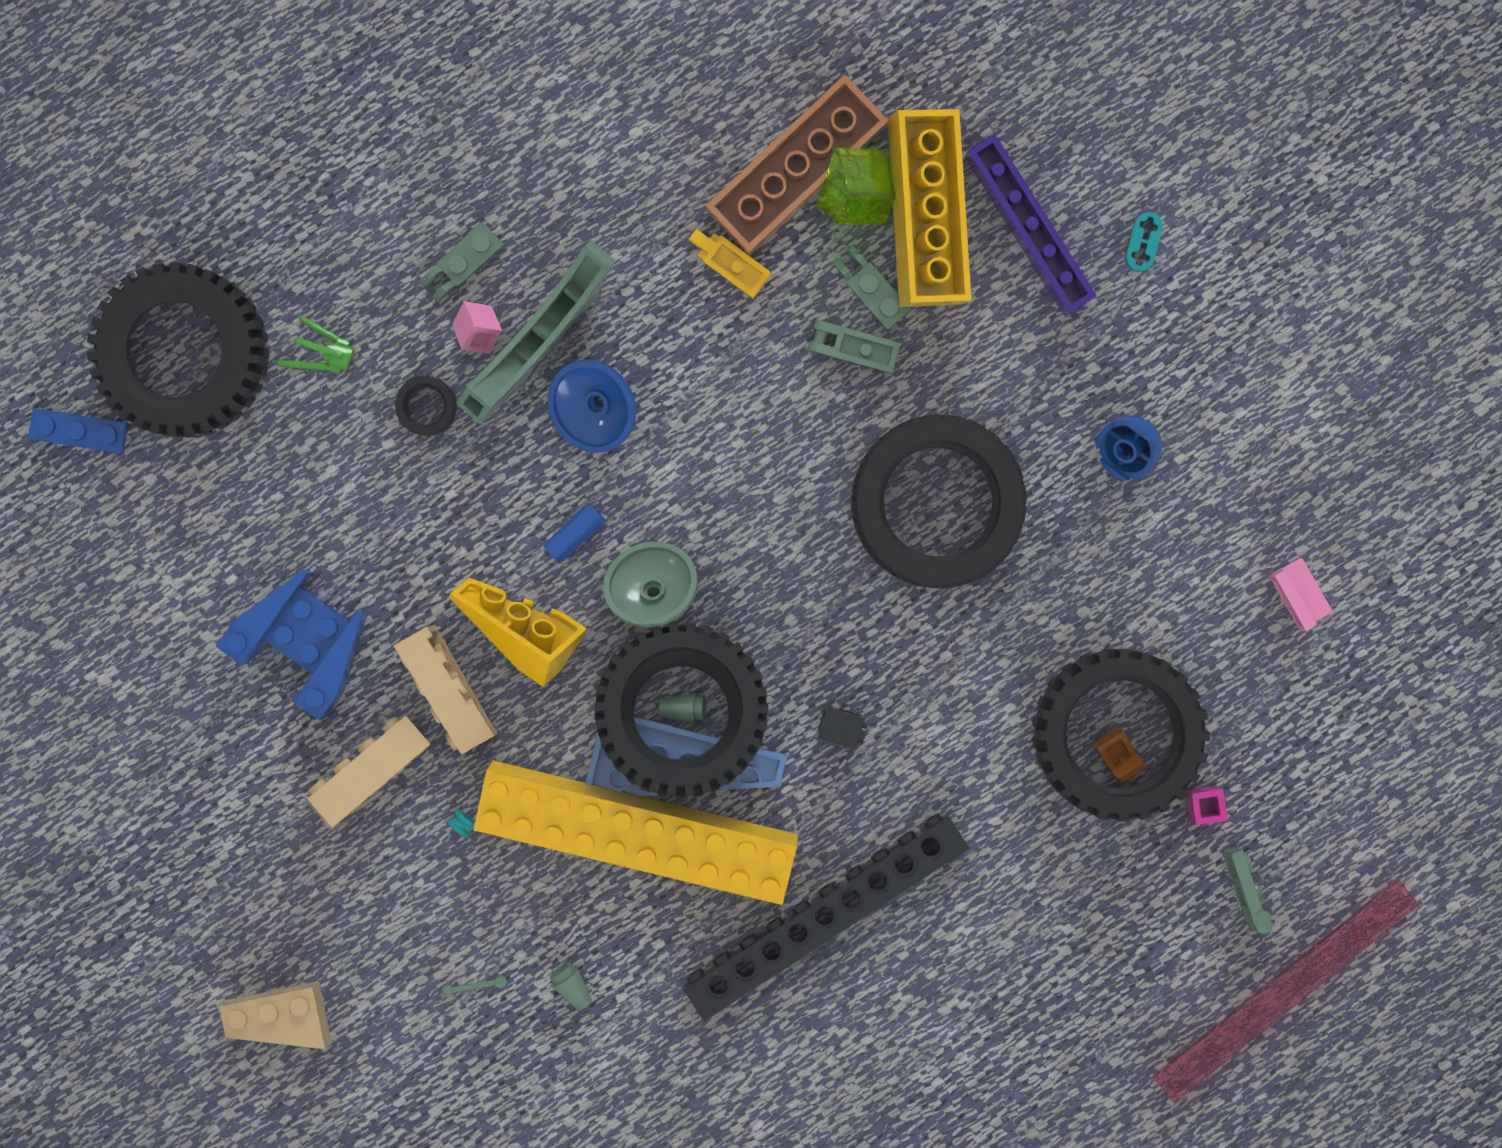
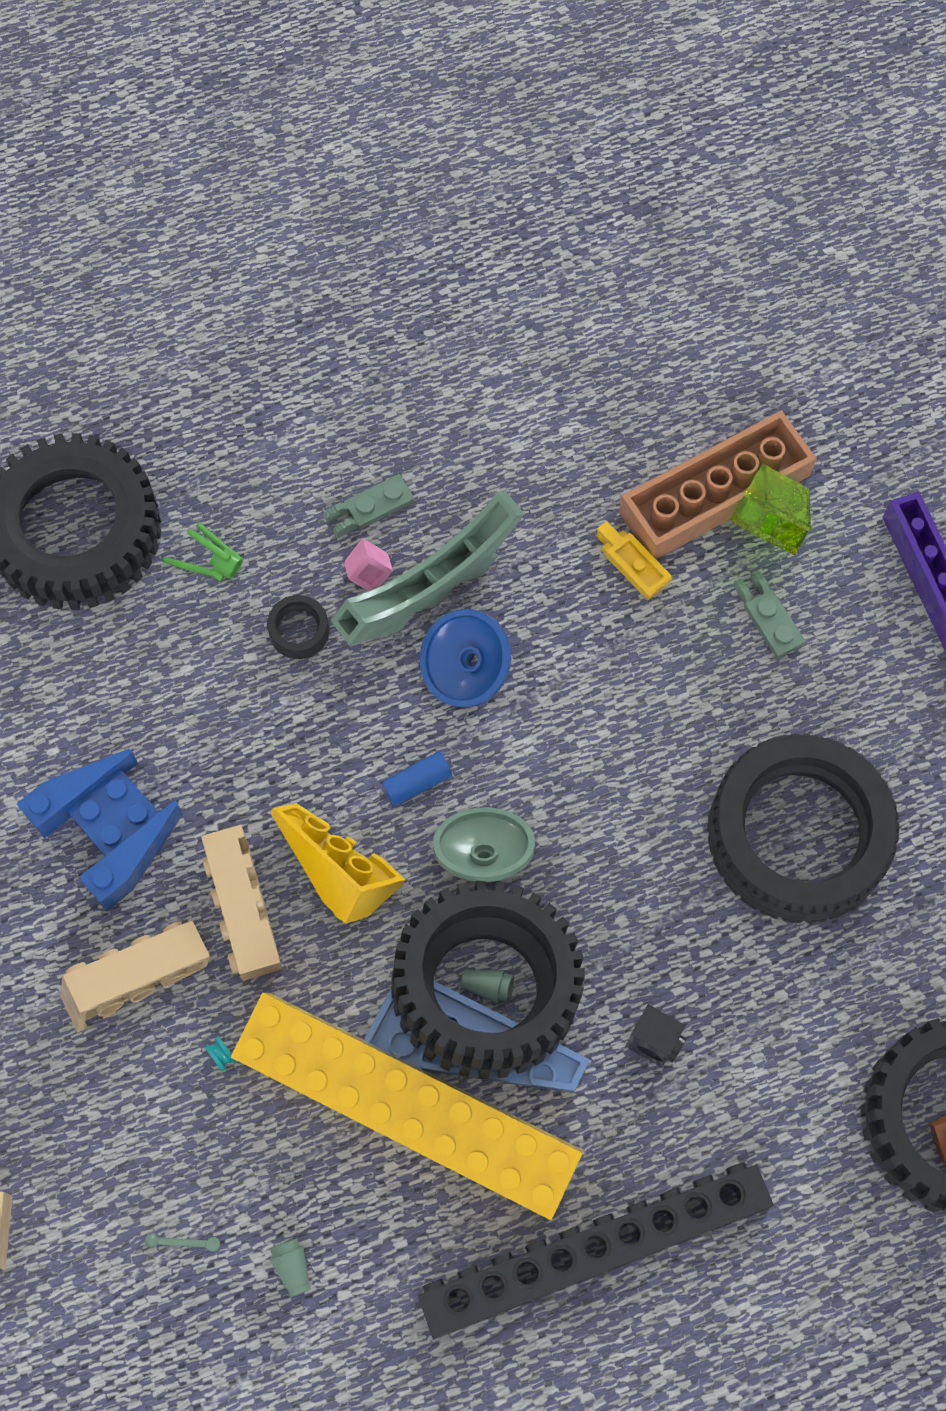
camera: 10 degrees right, 20 degrees down
sand green plate [807,320,901,374] -> none
yellow brick [887,109,972,307] -> none

